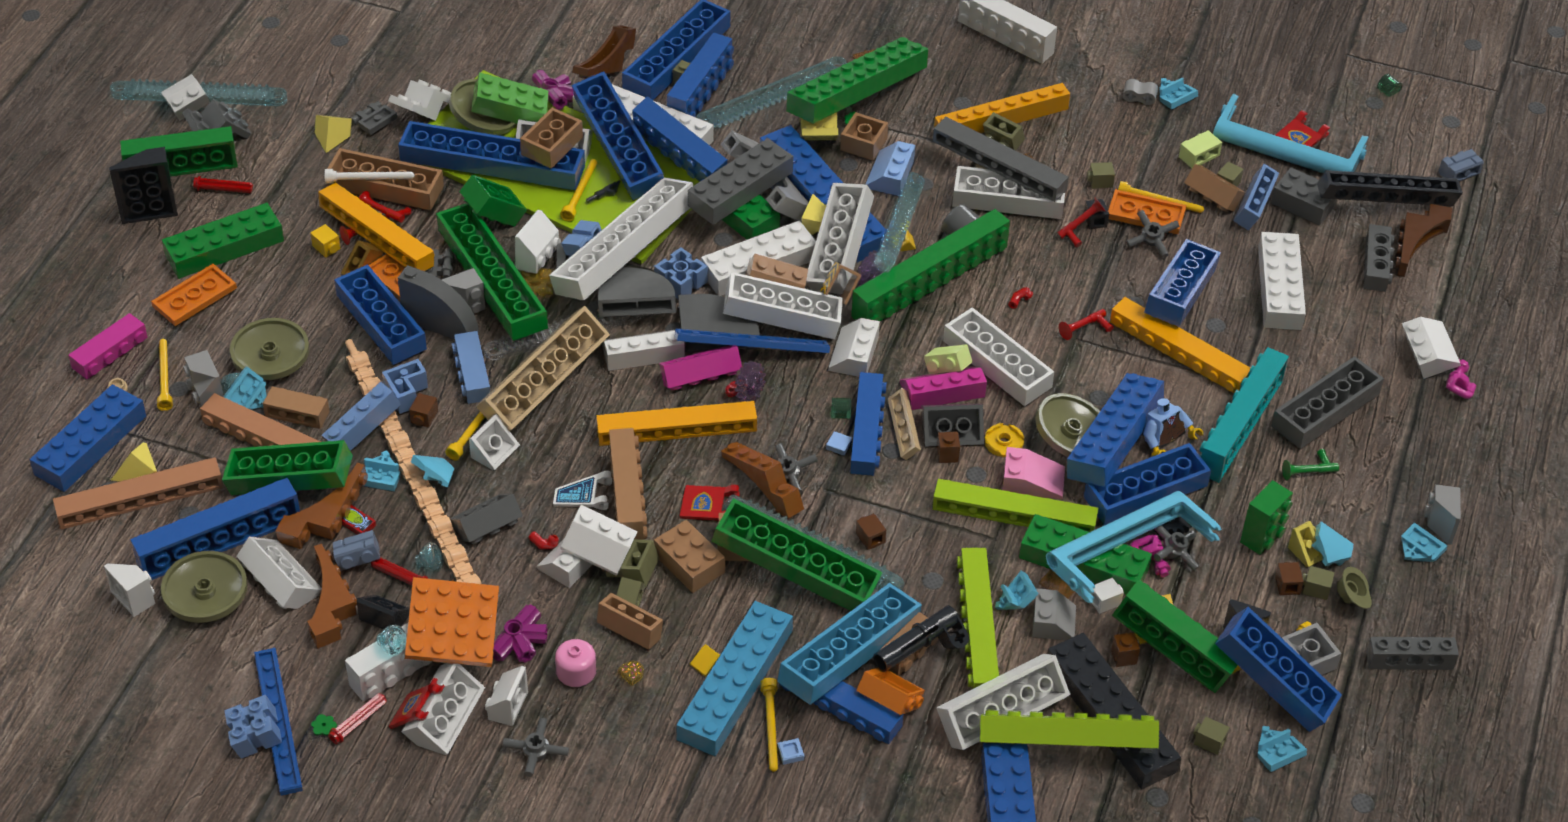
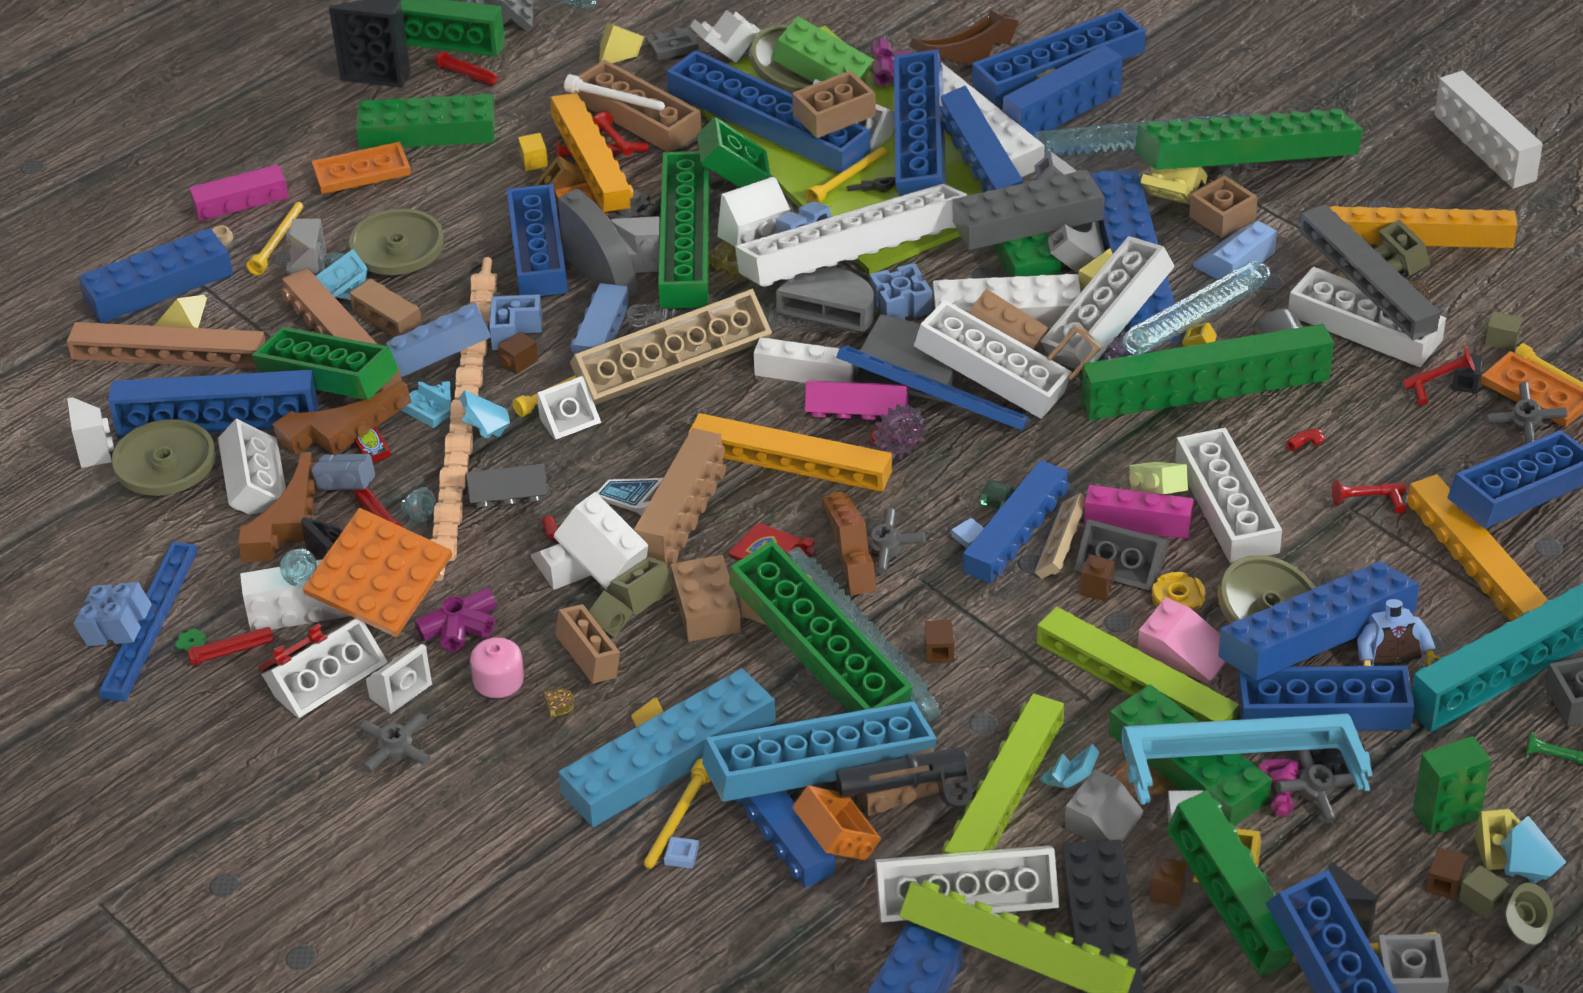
camera: 30 degrees right, 5 degrees down
white slope [828,318,880,377] -> none

